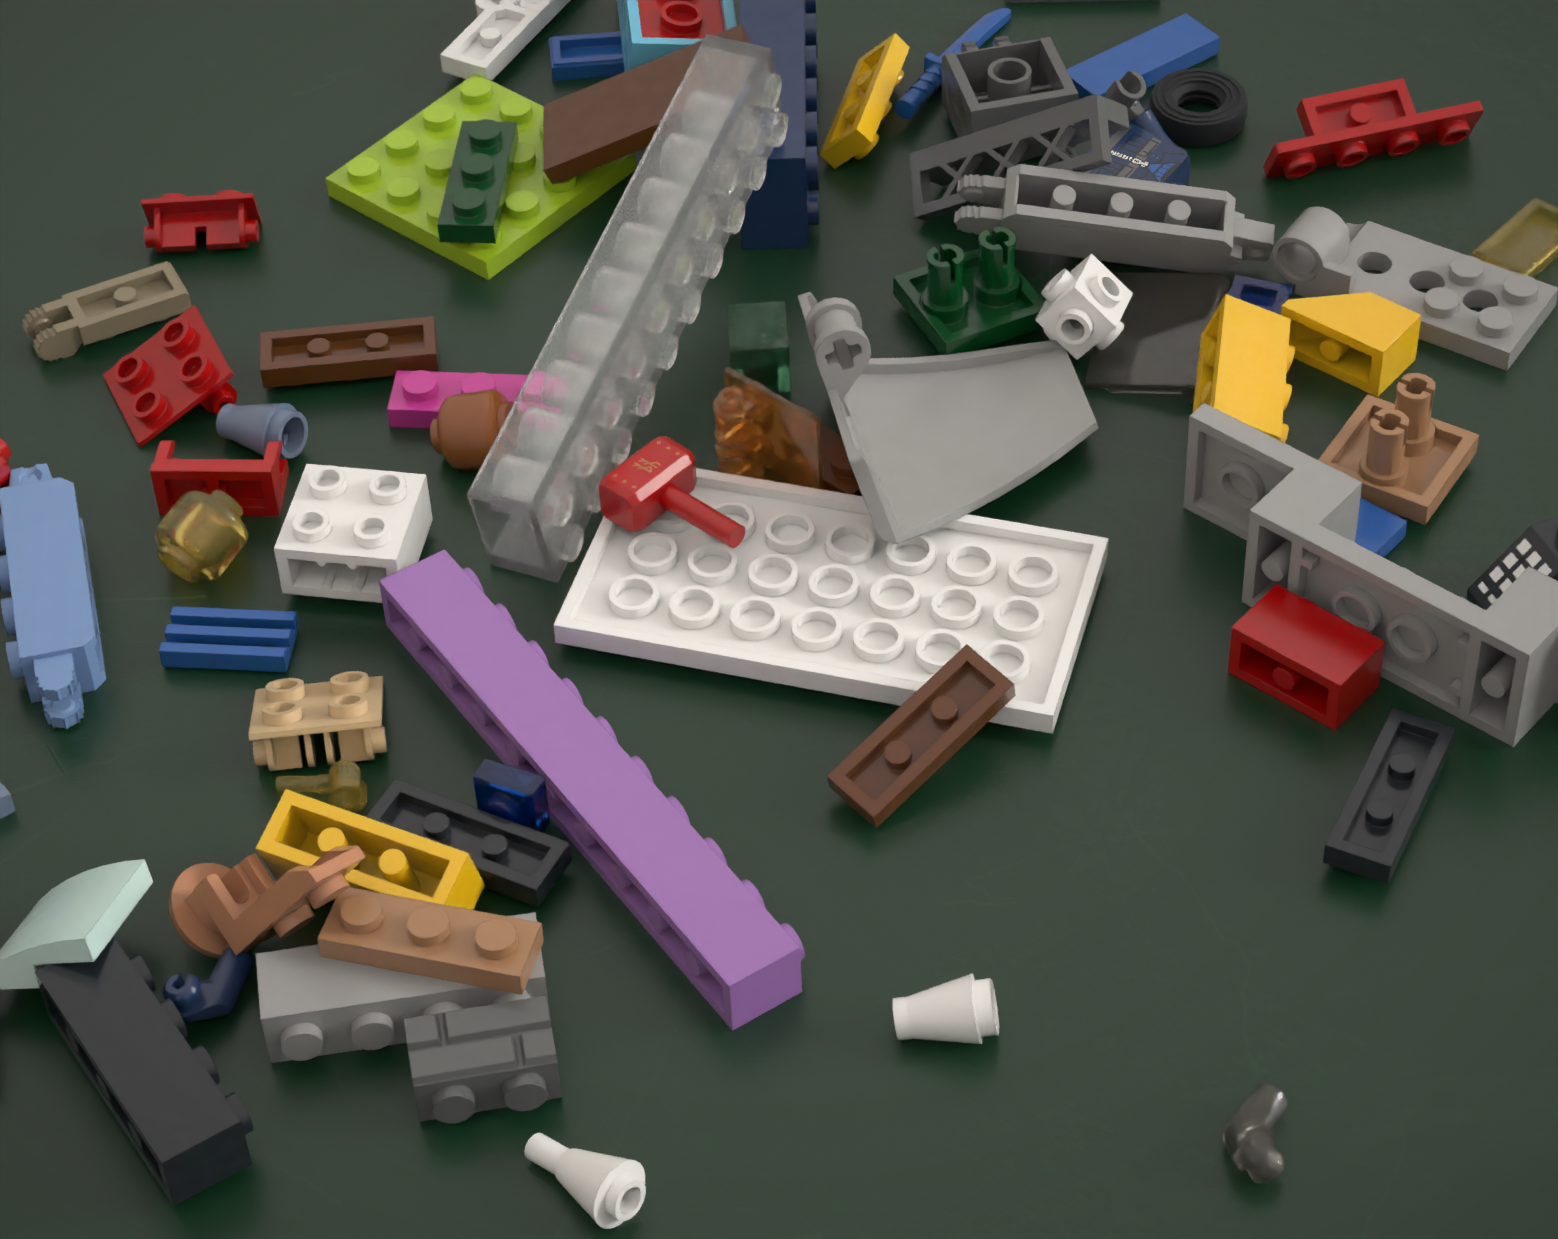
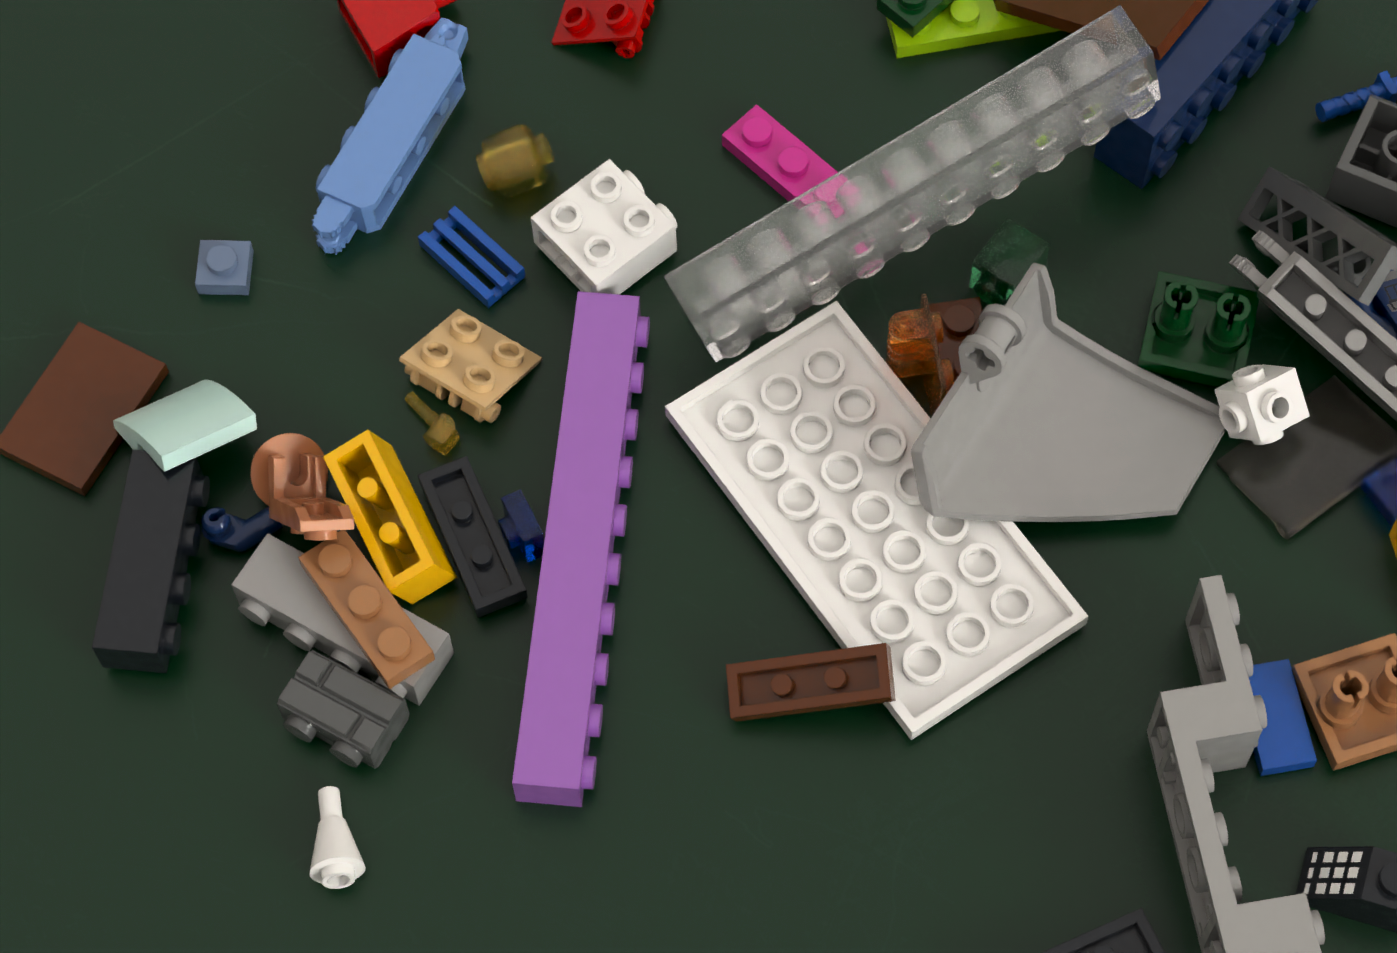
camera: 40 degrees right, 20 degrees up
red hinge [150,440,289,516] -> none
sand blue cone [216,403,308,459] -> none
reddish brown plate [260,316,439,388] -> none
dark orange head [430,389,524,472] -> none
red piece [598,436,745,548] -> none
yellow plate [820,33,910,169] -> none
white cone [893,973,999,1044] -> none
yellow brick [1193,294,1295,443] -> none
red brick [1228,584,1385,731] -> none

